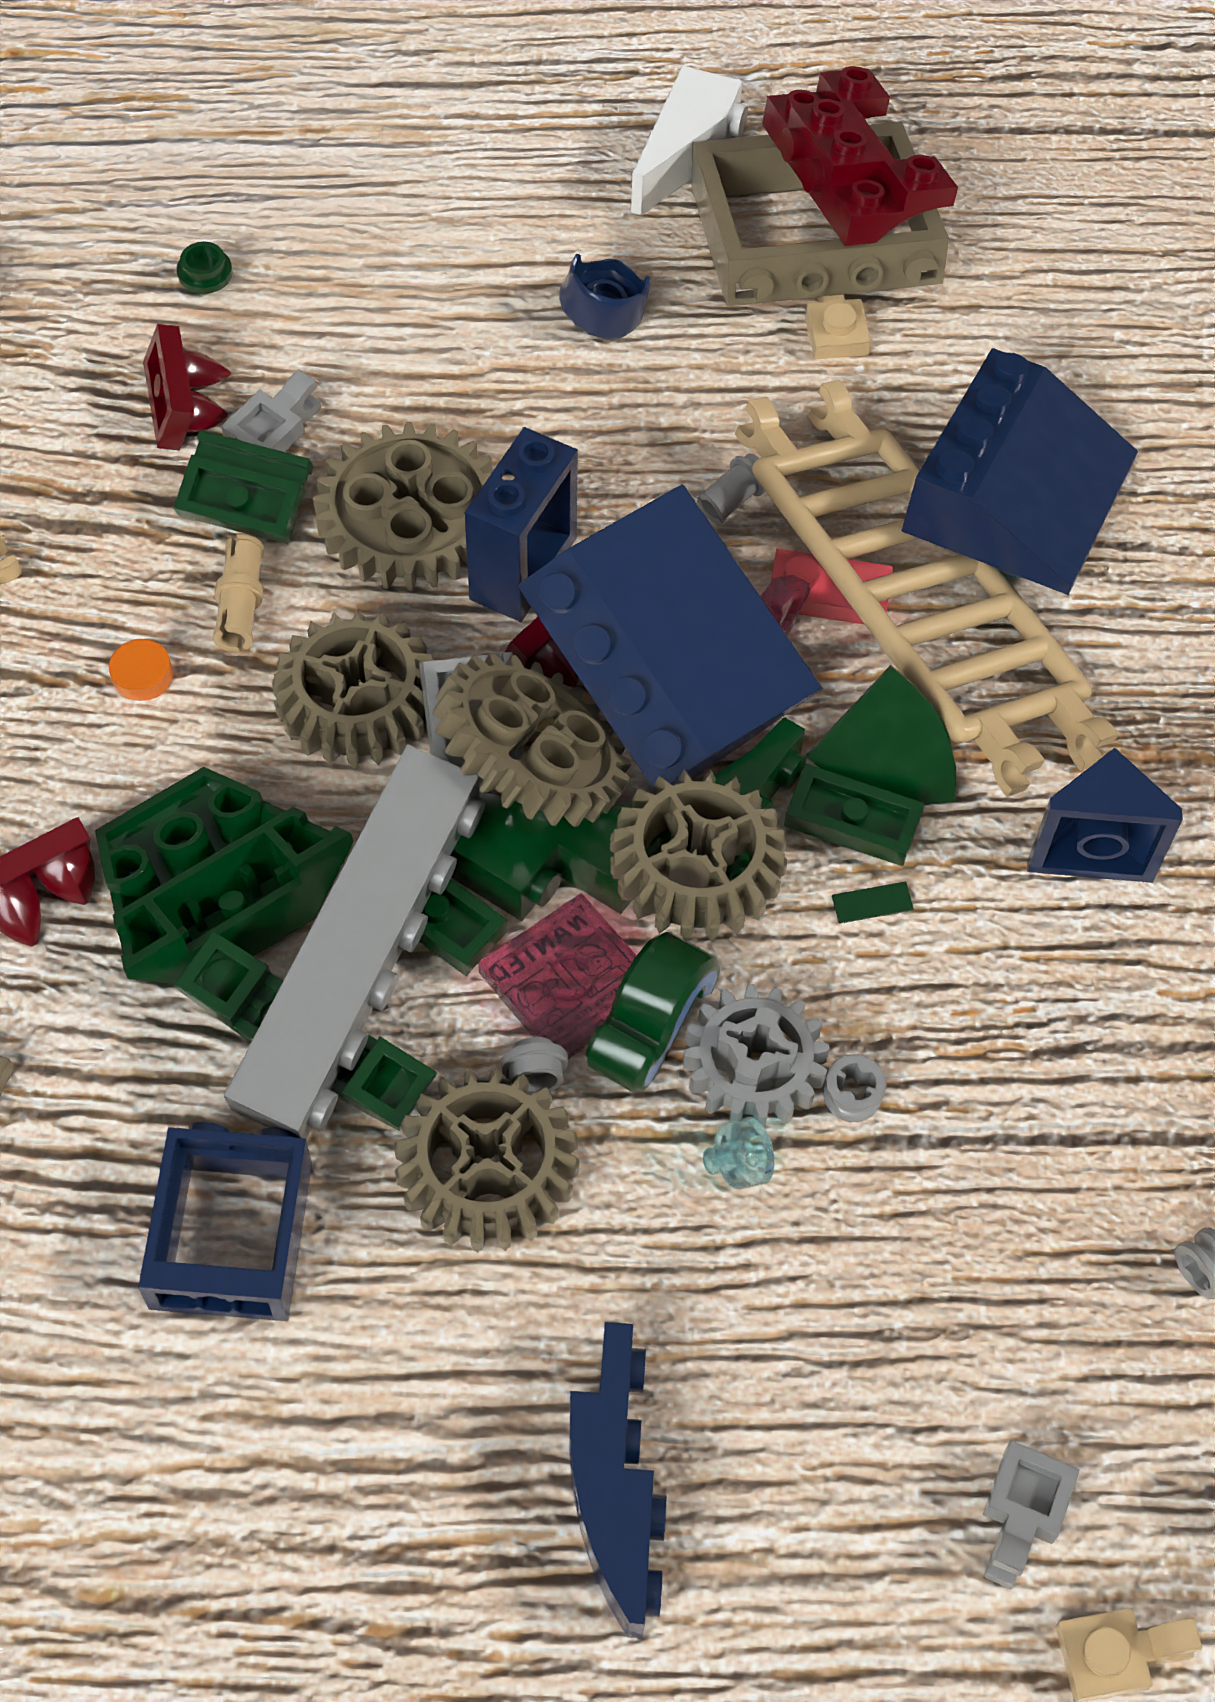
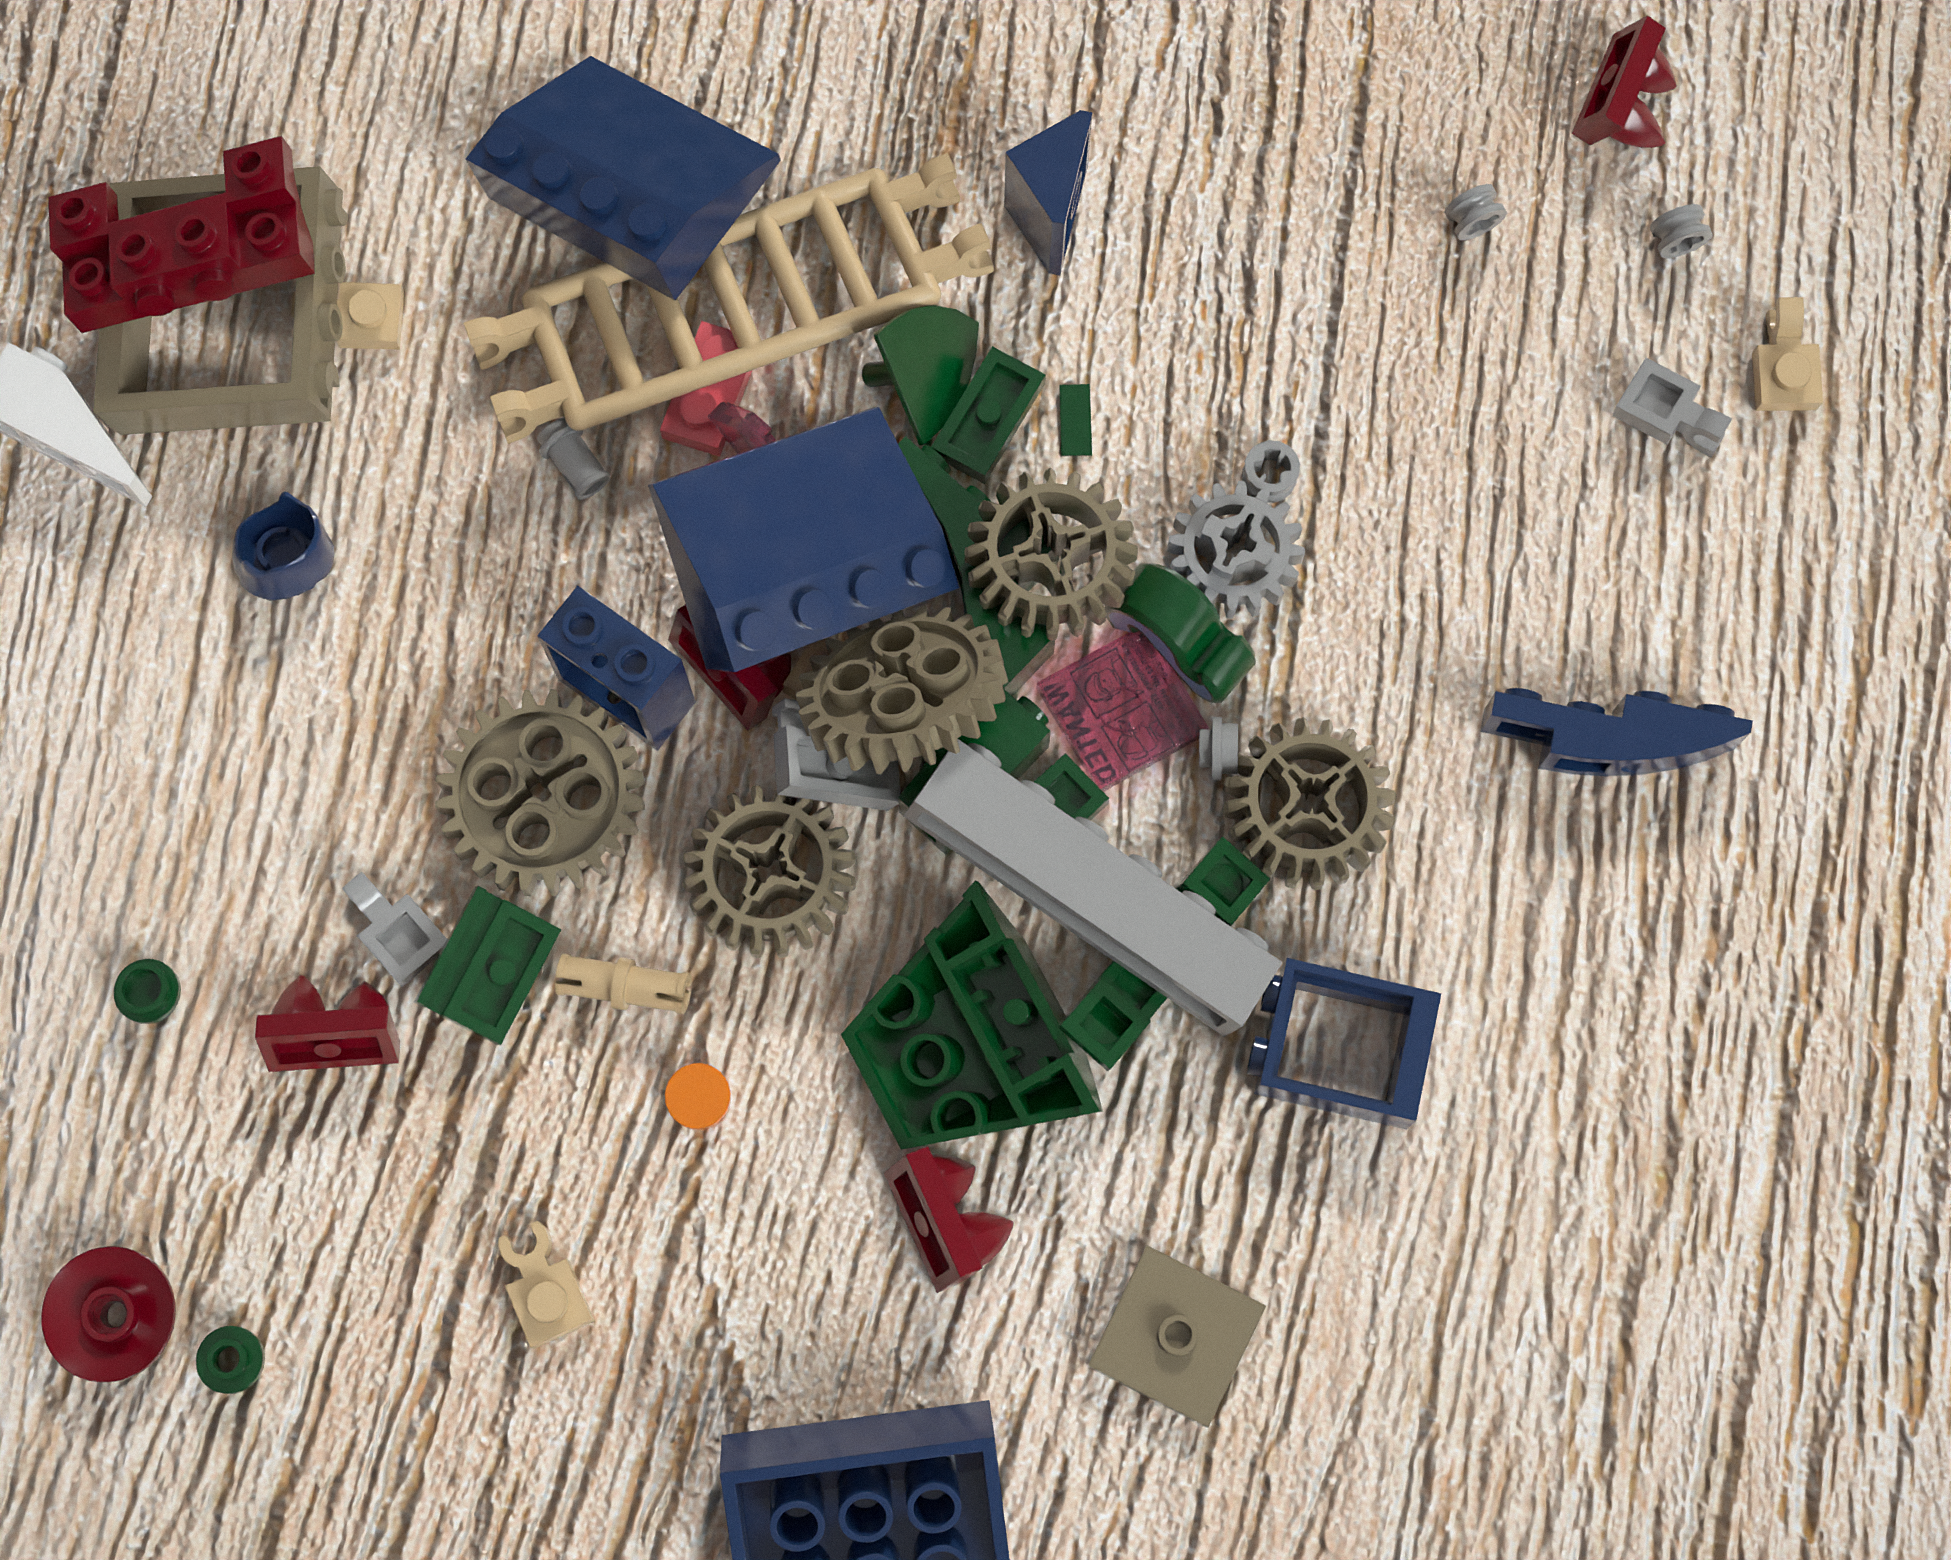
camera: 80 degrees left, 15 degrees up
clear light blue tile [703,1117,774,1190] -> none

